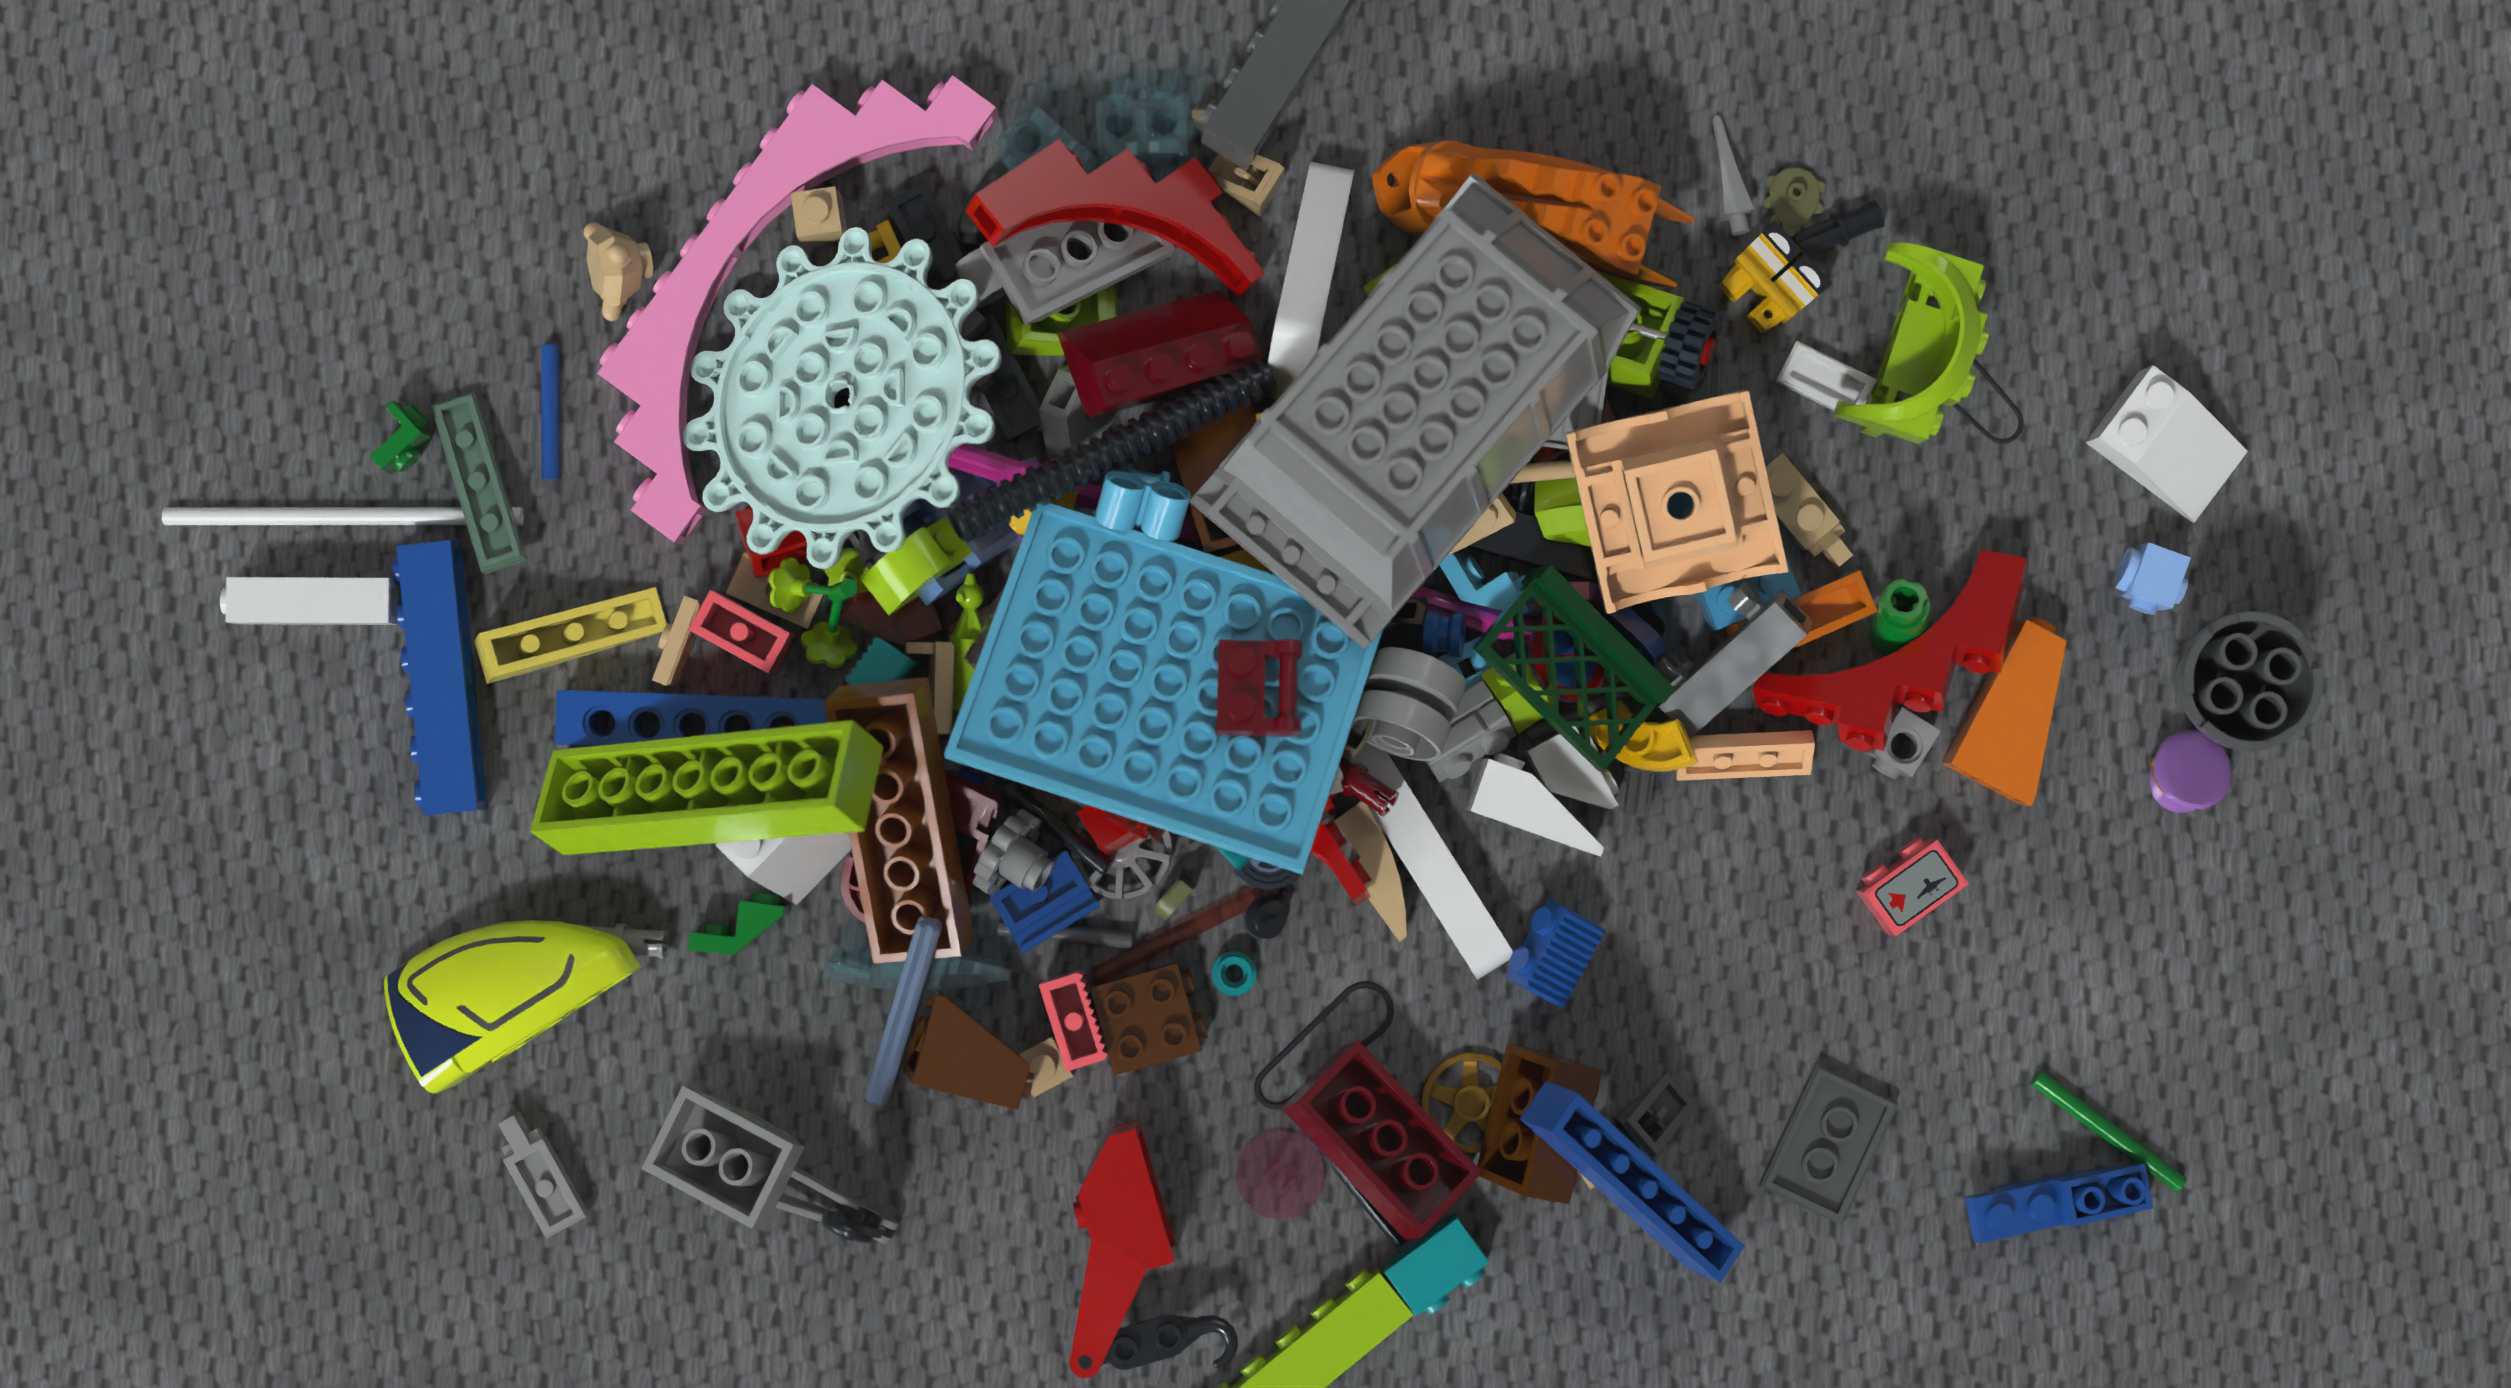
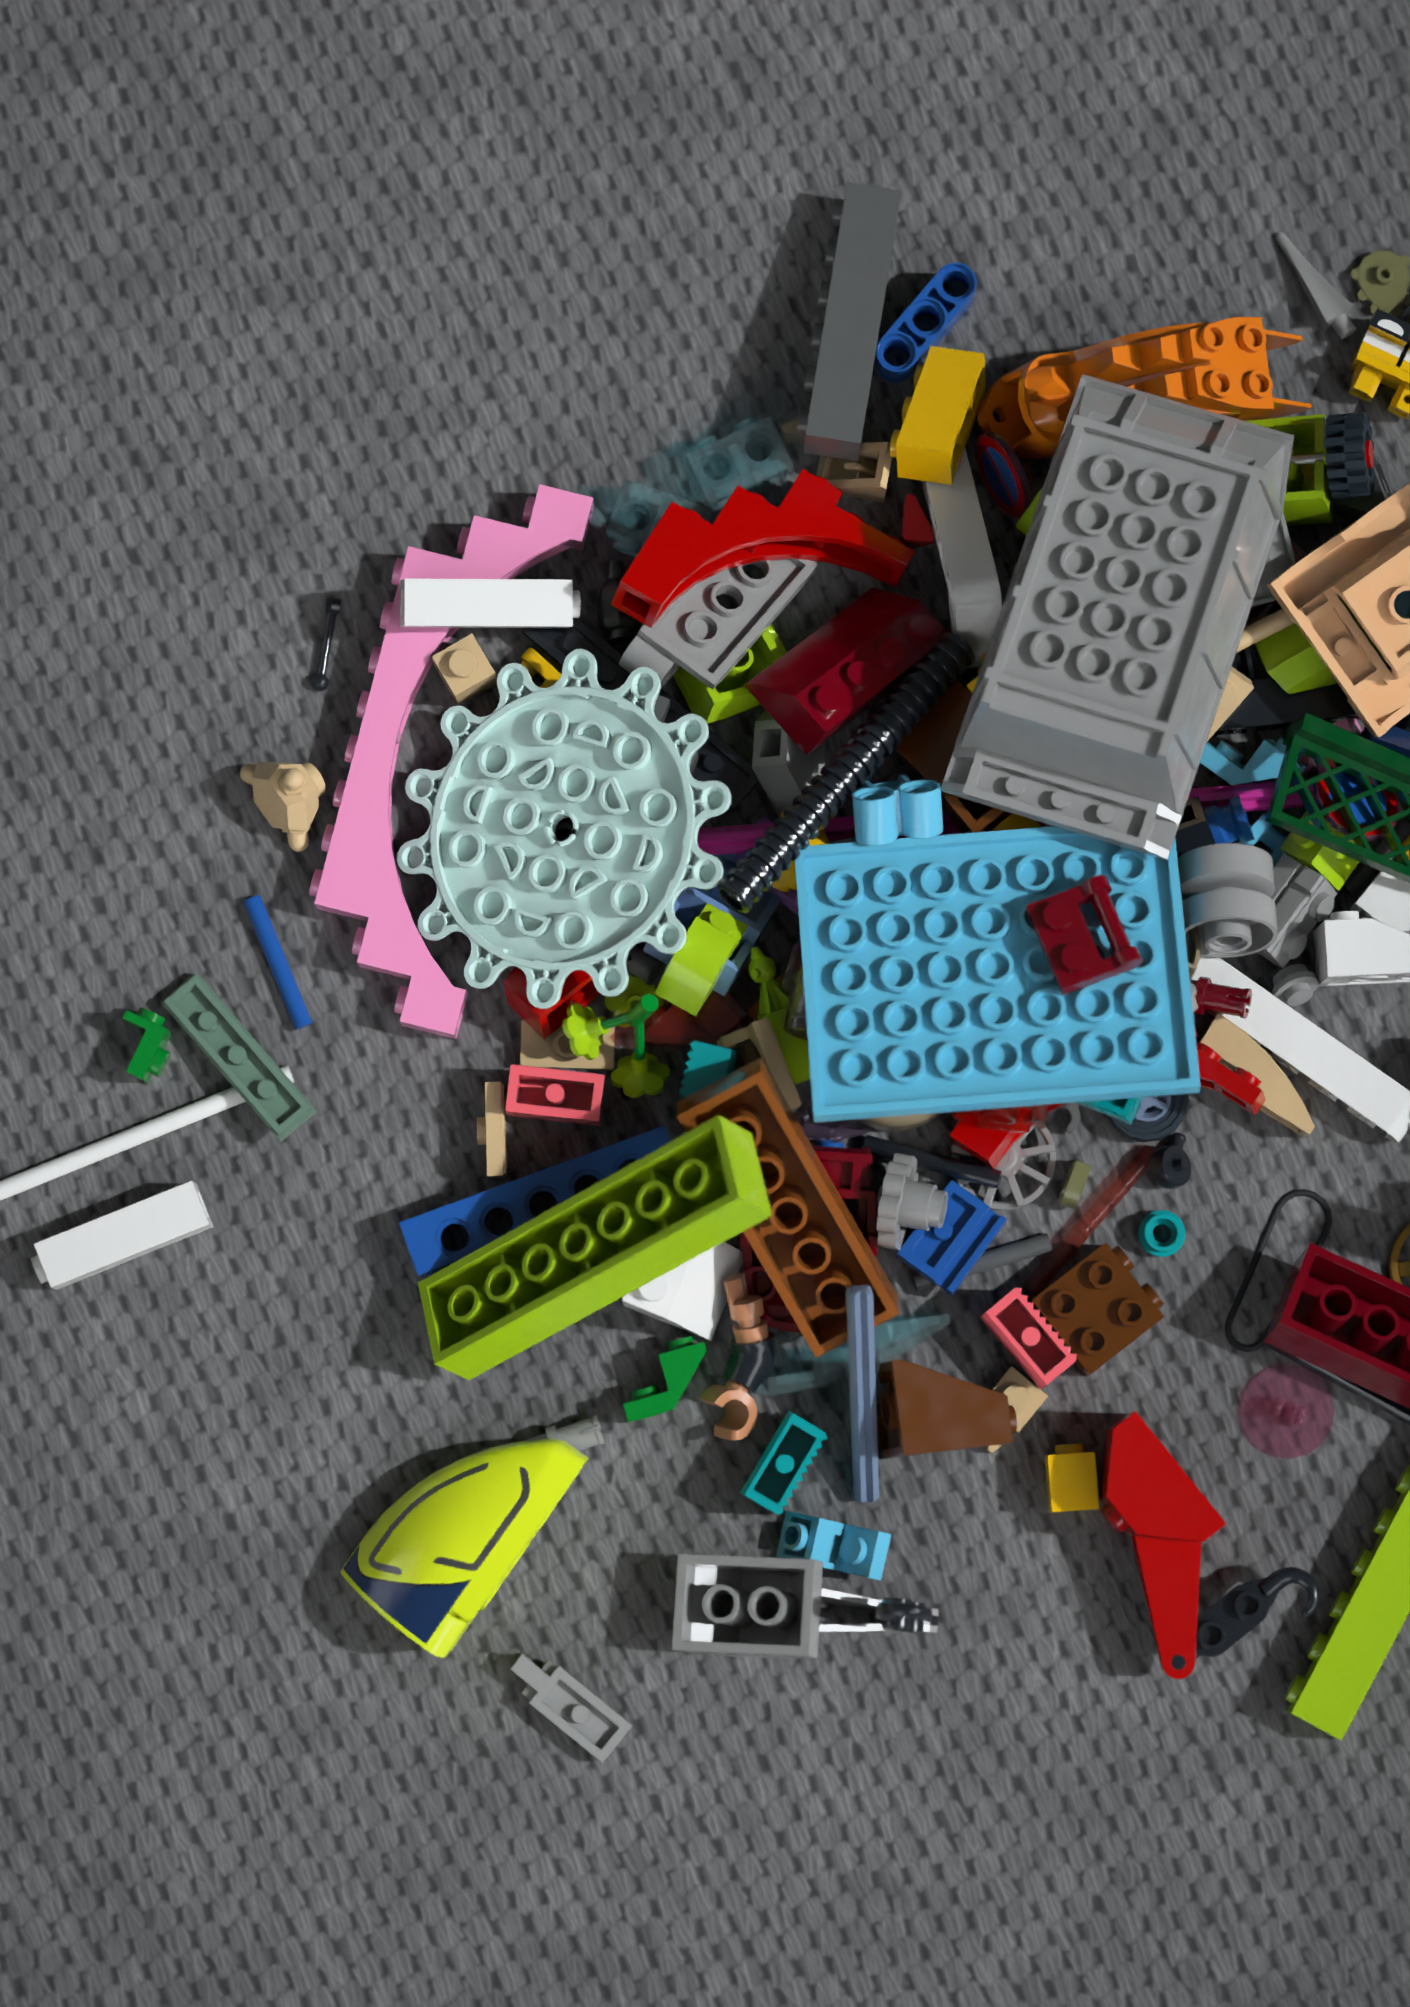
camera: 25 degrees left, 5 degrees down
blue brick [392,540,488,816] -> none
light yellow slope [474,587,667,684] -> none
none -> black hinge [311,596,341,692]
none -> white brick [400,578,581,628]
none -> nougat piece [698,1272,776,1440]
none -> teal brick [740,1411,827,1515]
none -> medium azure slope [776,1511,891,1581]
none -> blue beam [875,262,977,383]
none -> yellow brick [890,346,987,485]
none -> red slope [901,494,934,549]
none -> piece [975,431,1033,519]
none -> yellow brick [1045,1443,1099,1512]
none -> light grey plate [1272,964,1319,1006]

